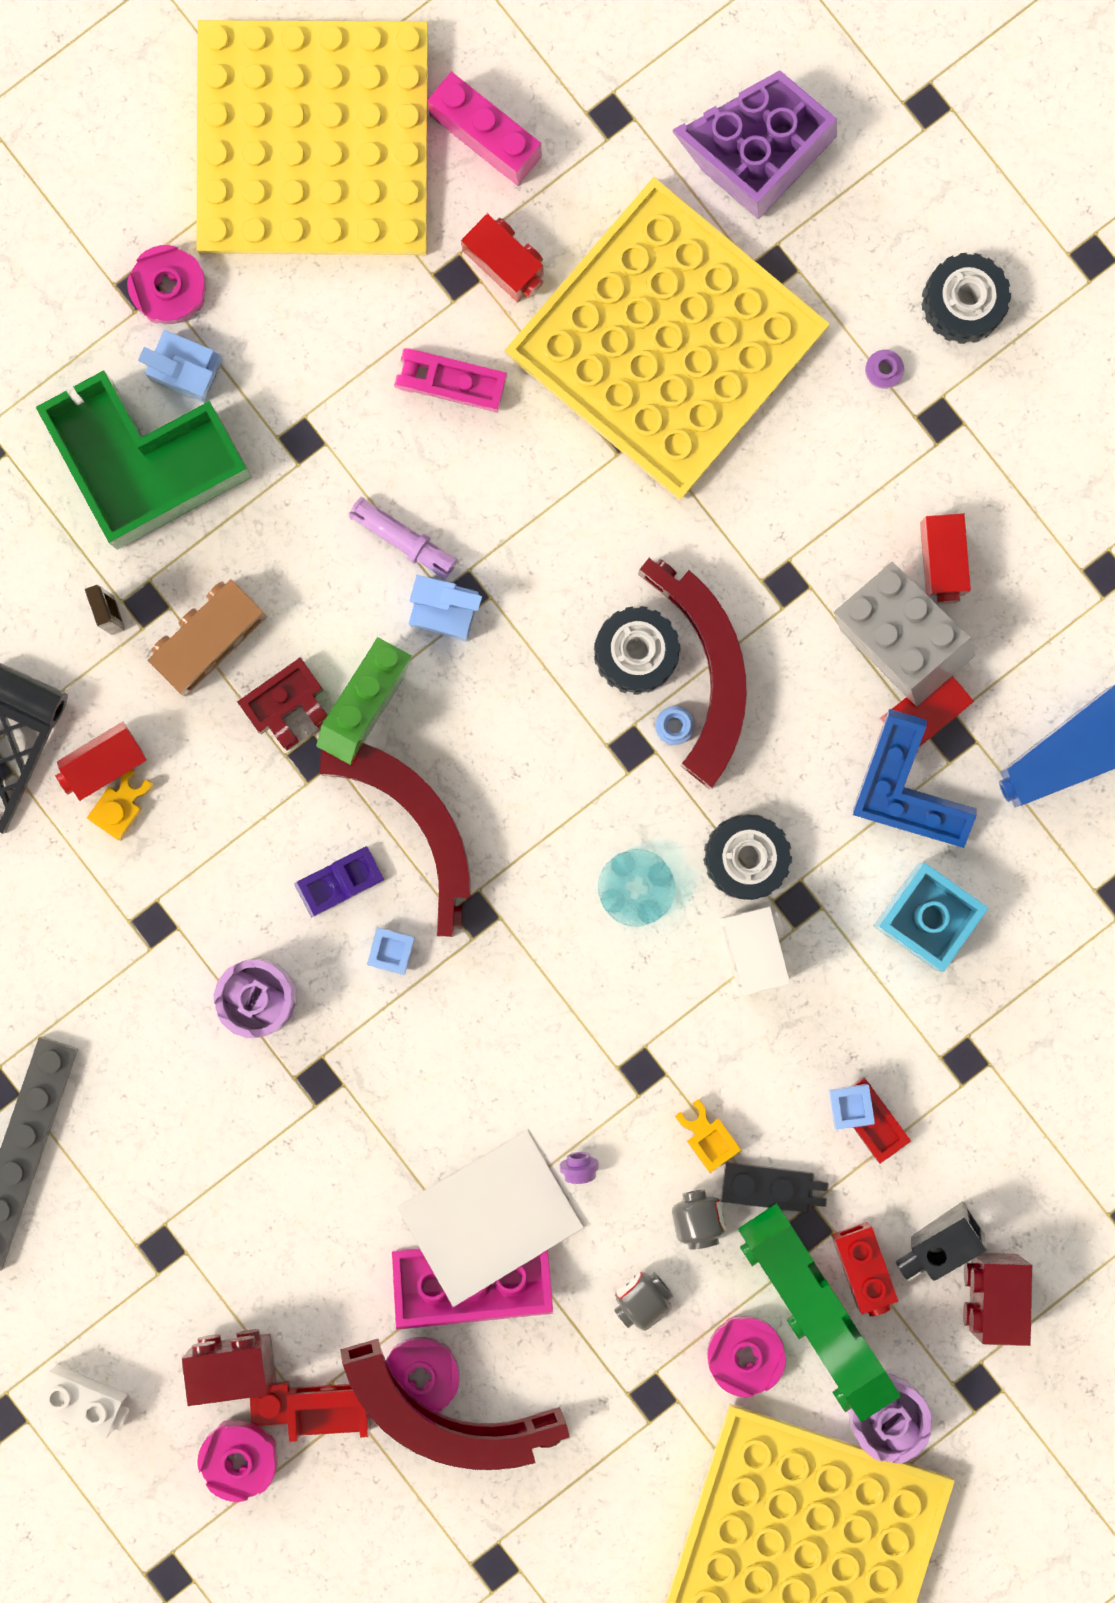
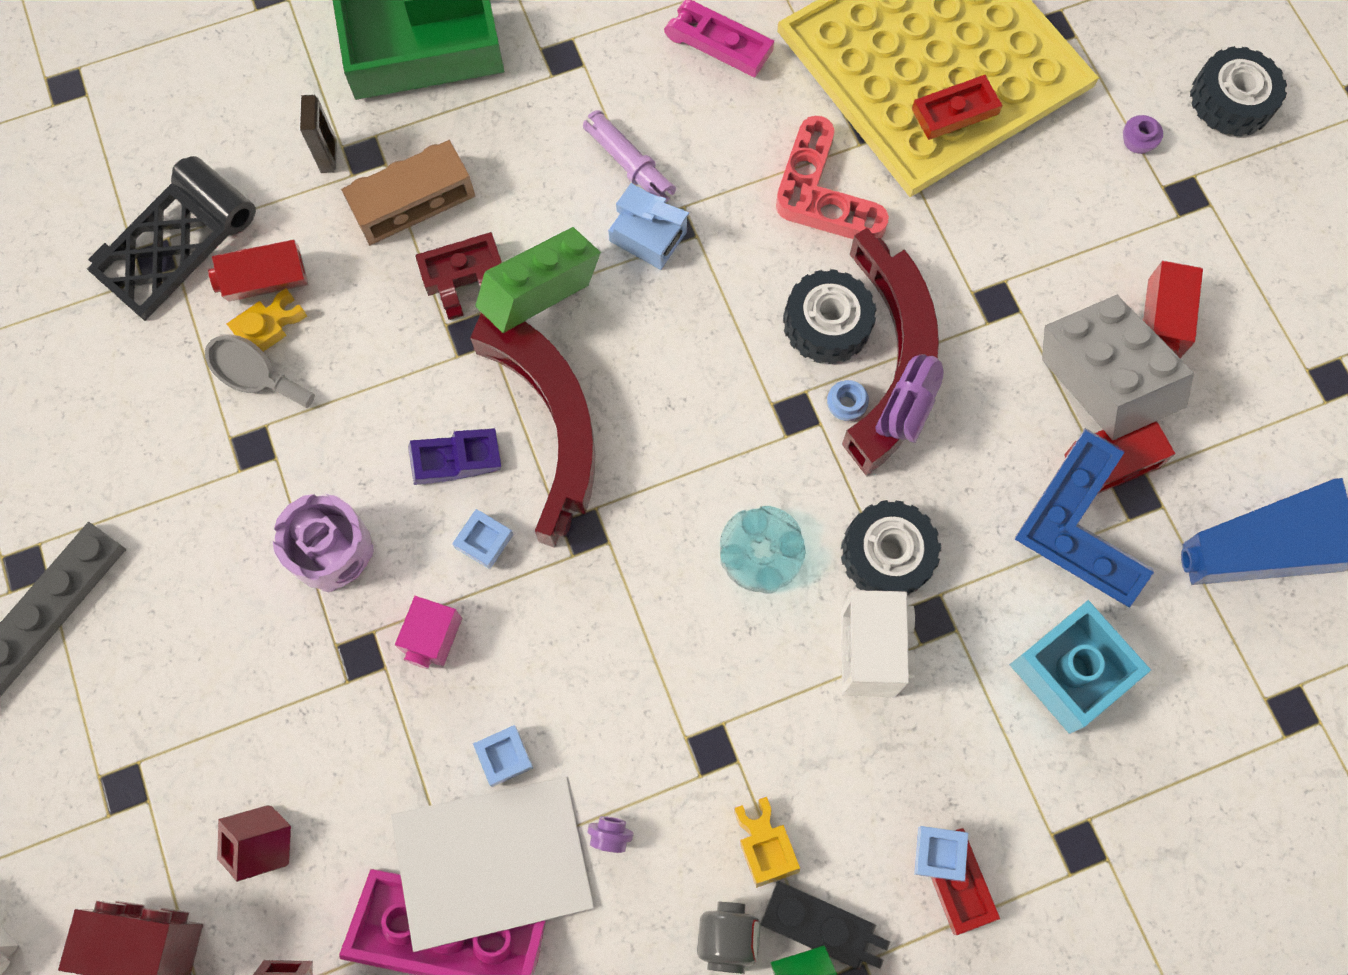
camera: 15 degrees right, 15 degrees down
none -> light grey piece [205,334,315,408]
none -> dark red panel [217,805,291,882]
none -> dark pink brick [395,595,463,669]
none -> light blue plate [473,725,533,787]
none -> coral beam [776,115,889,239]
none -> medium lavender arm [876,354,944,443]
none -> red plate [912,75,1003,140]

